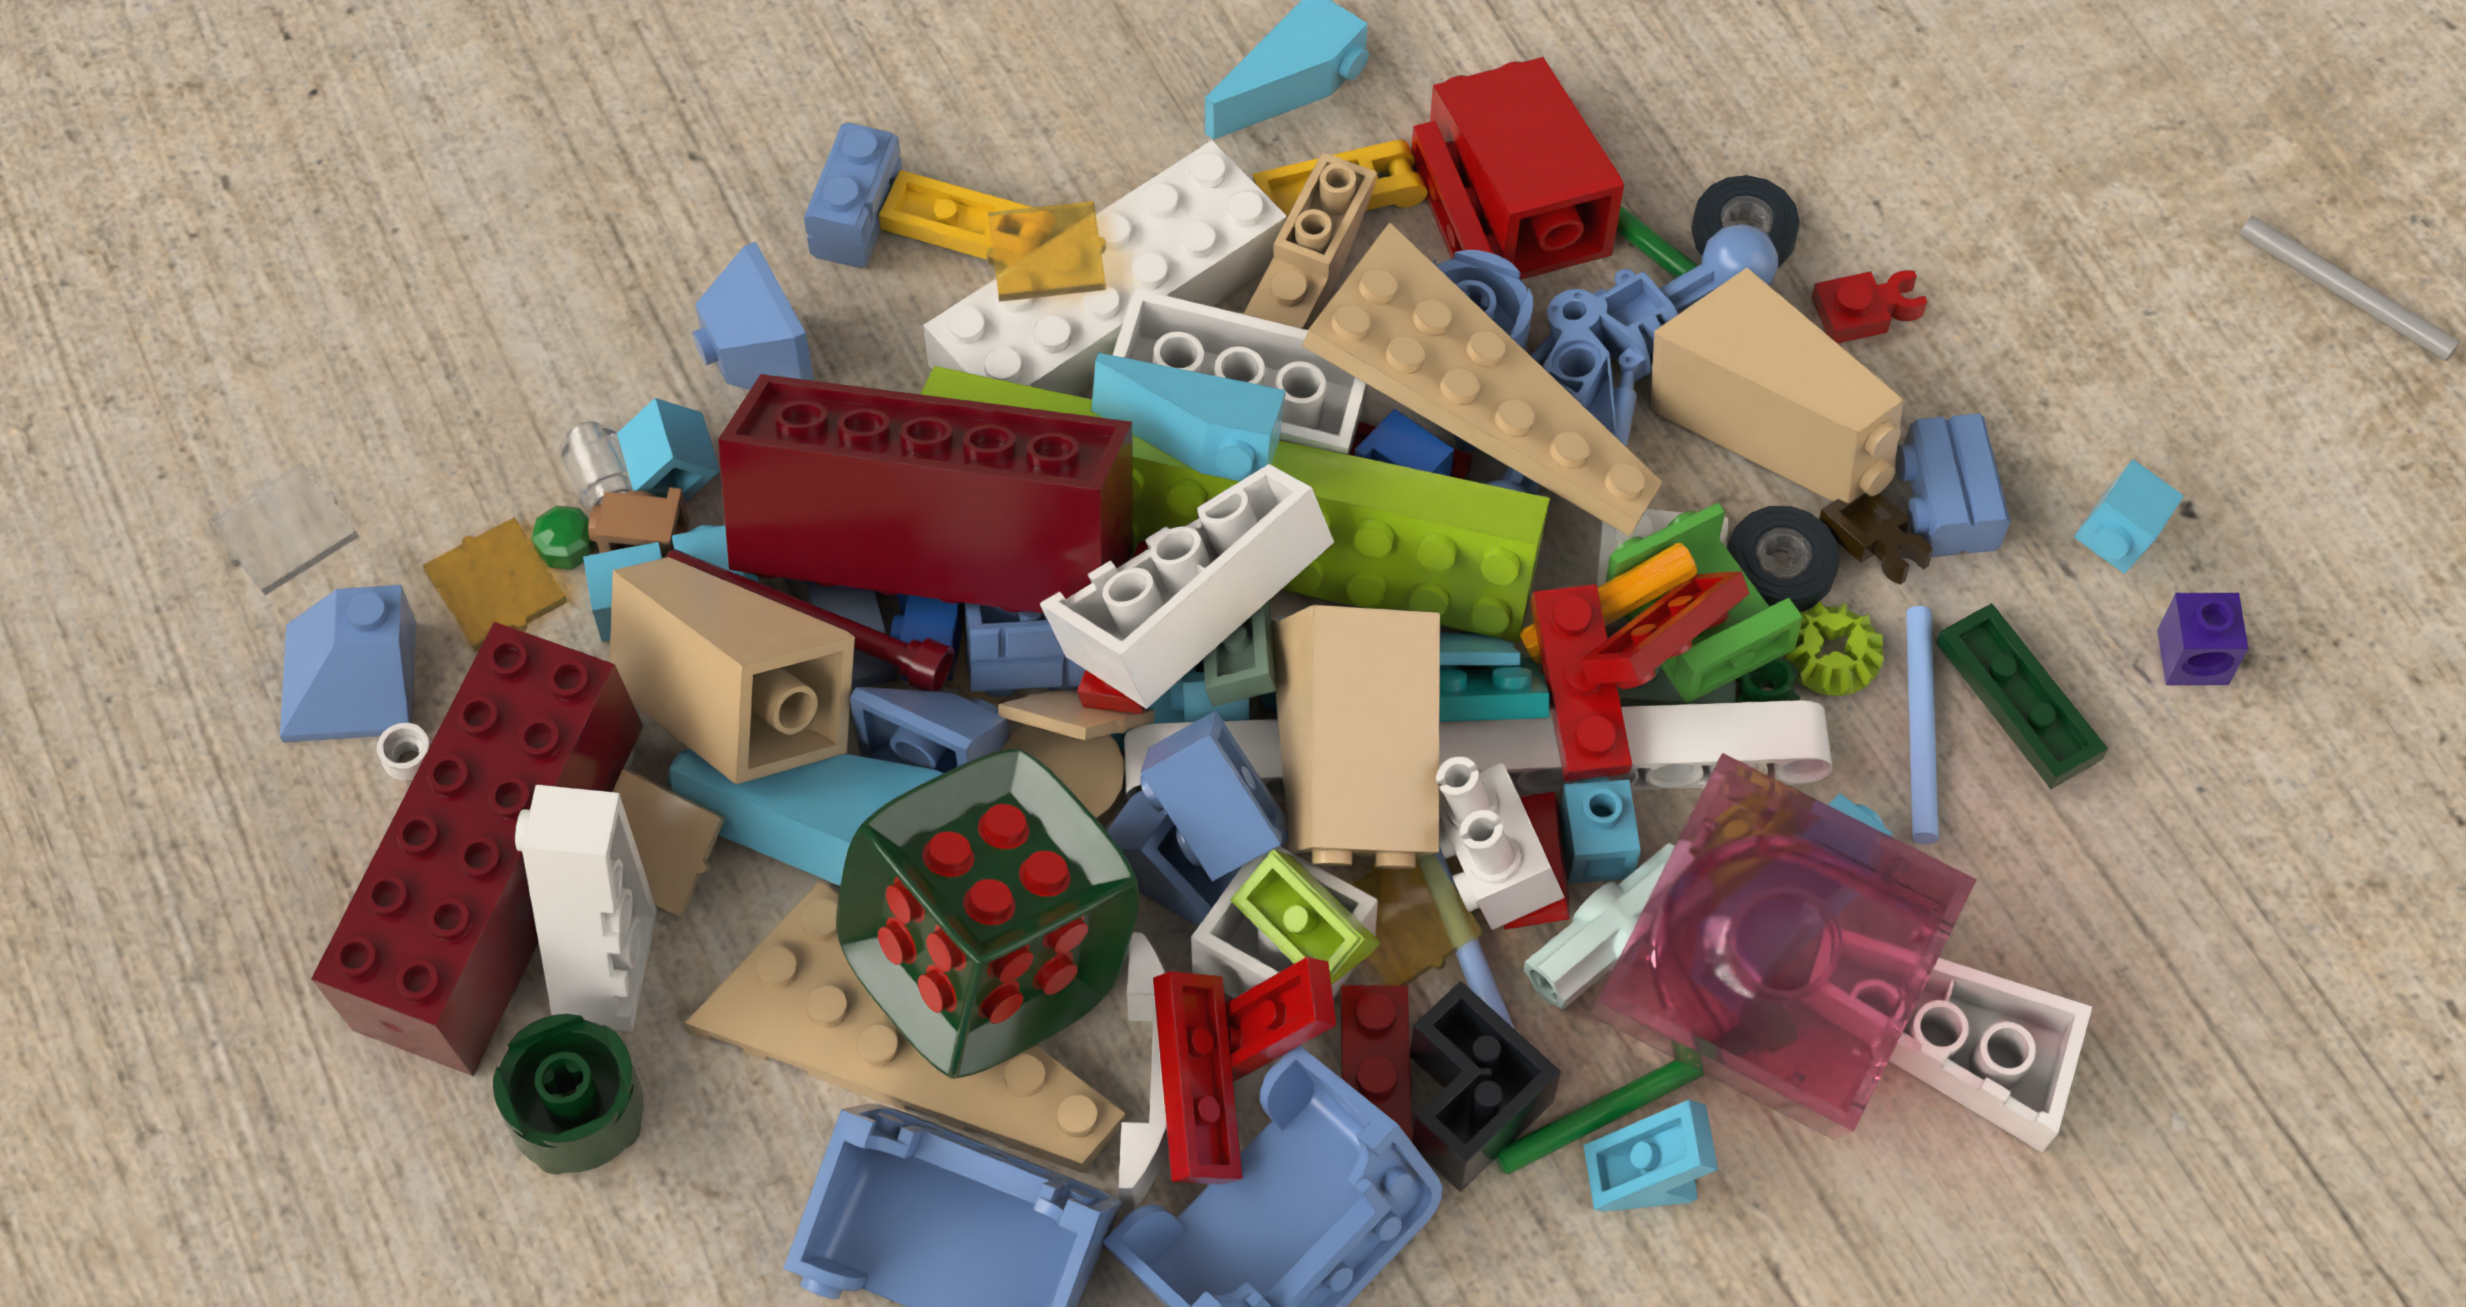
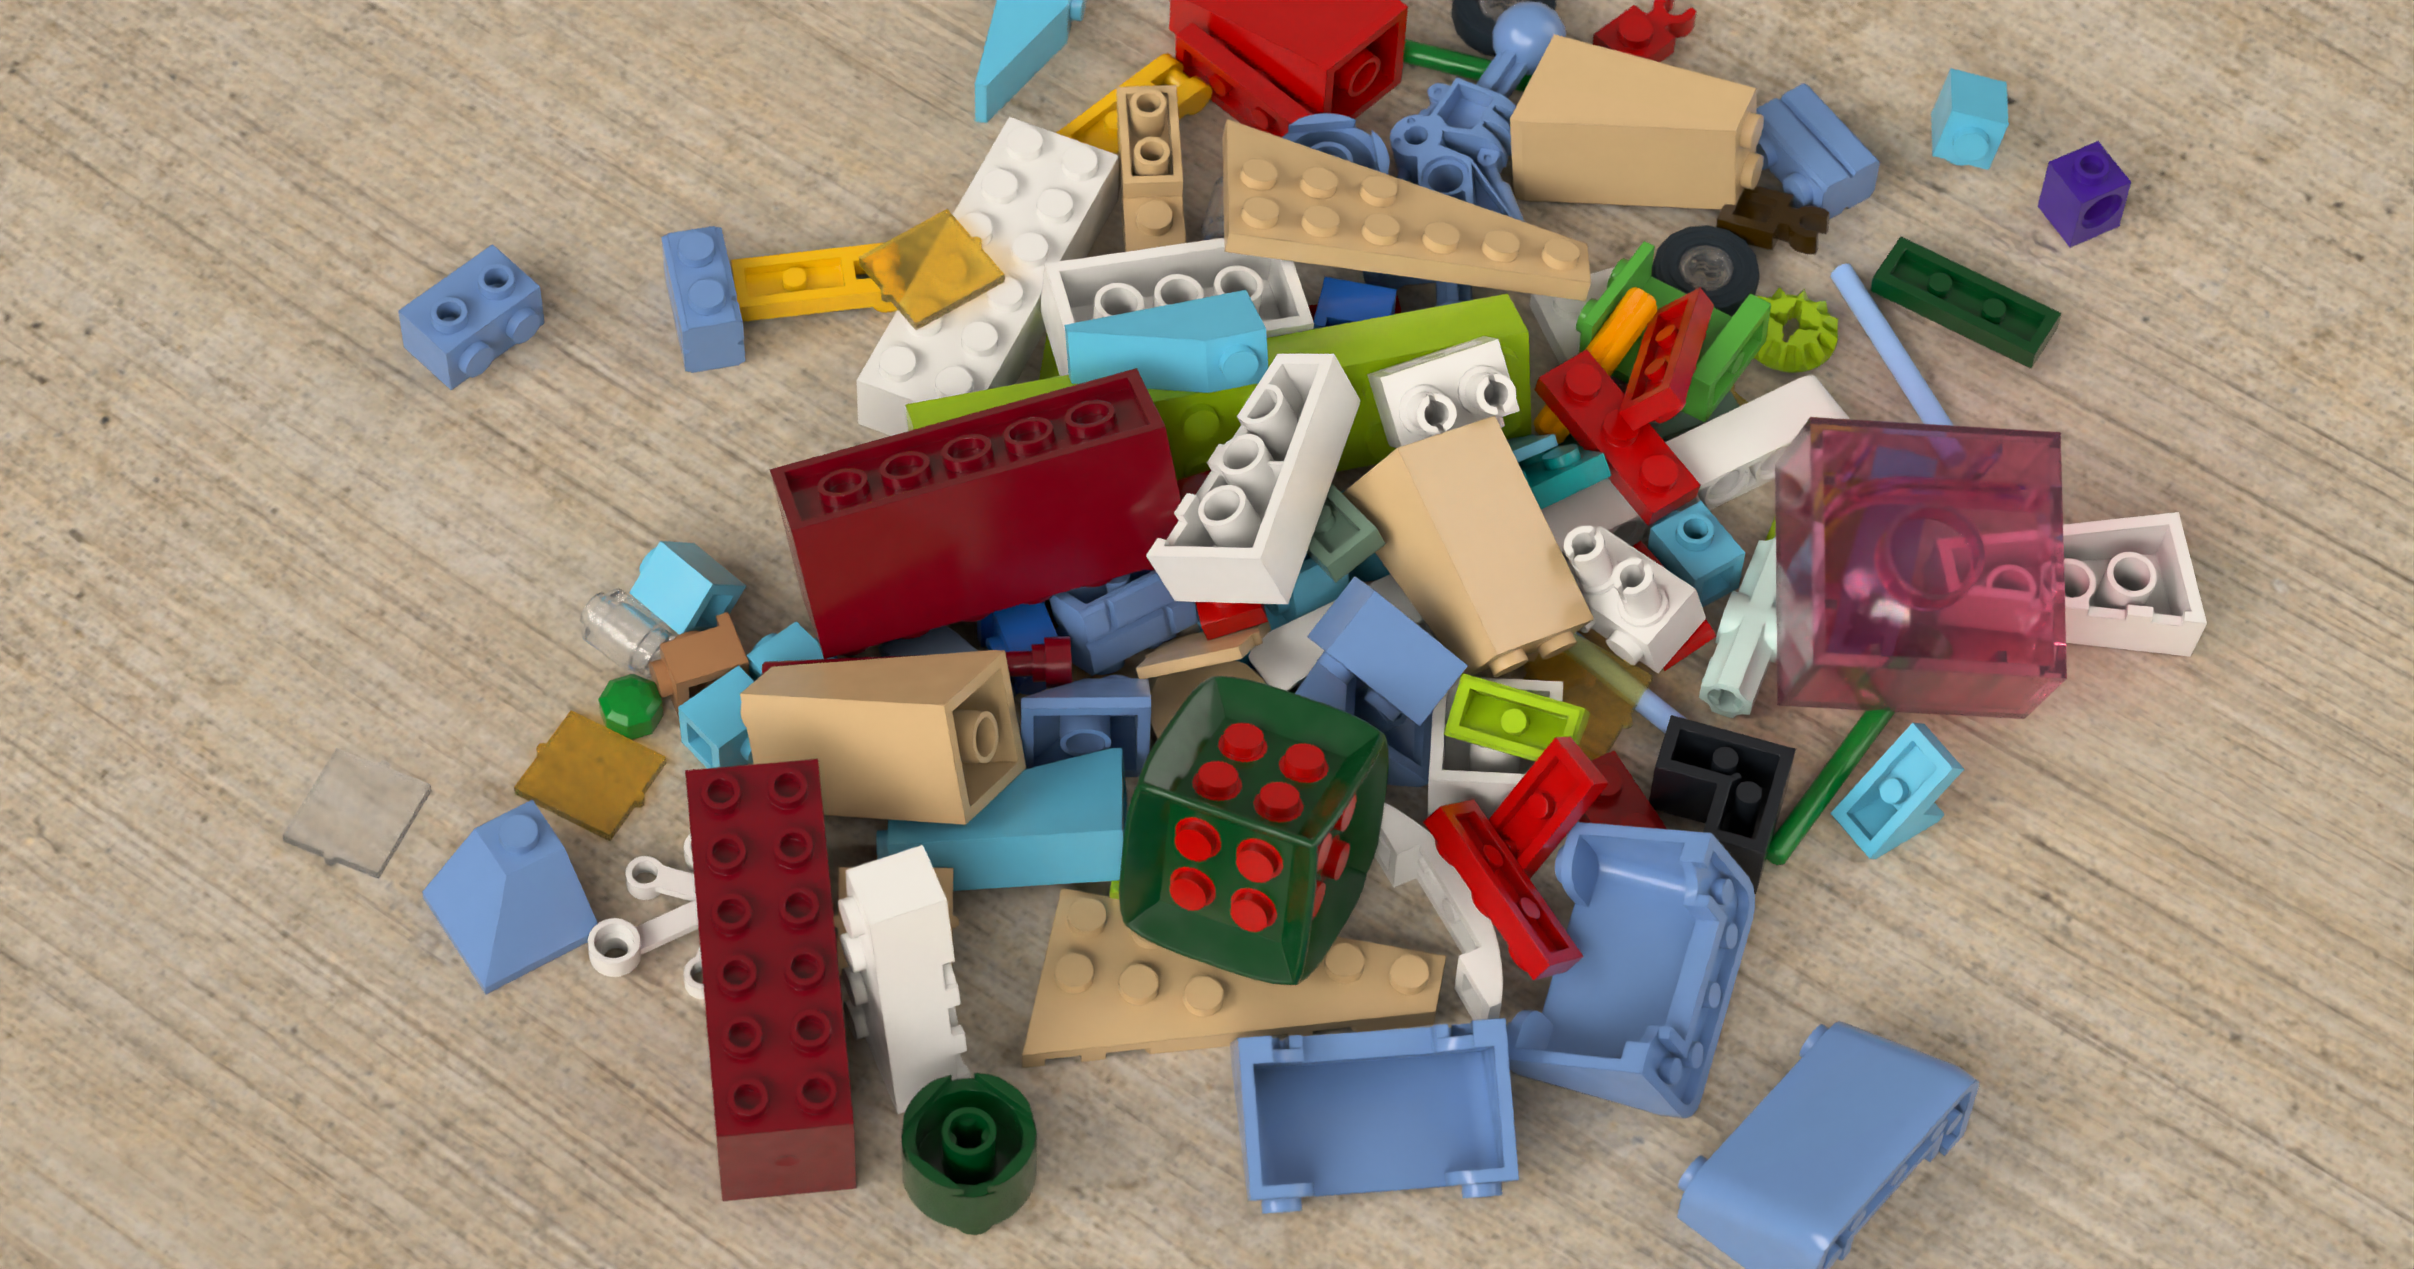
camera: 30 degrees left, 5 degrees down
medium blue slope [692,241,814,390] -> none
dark green plate [1735,657,1801,703] -> none
none -> medium blue brick [398,244,545,390]
none -> white brick [1367,336,1520,448]

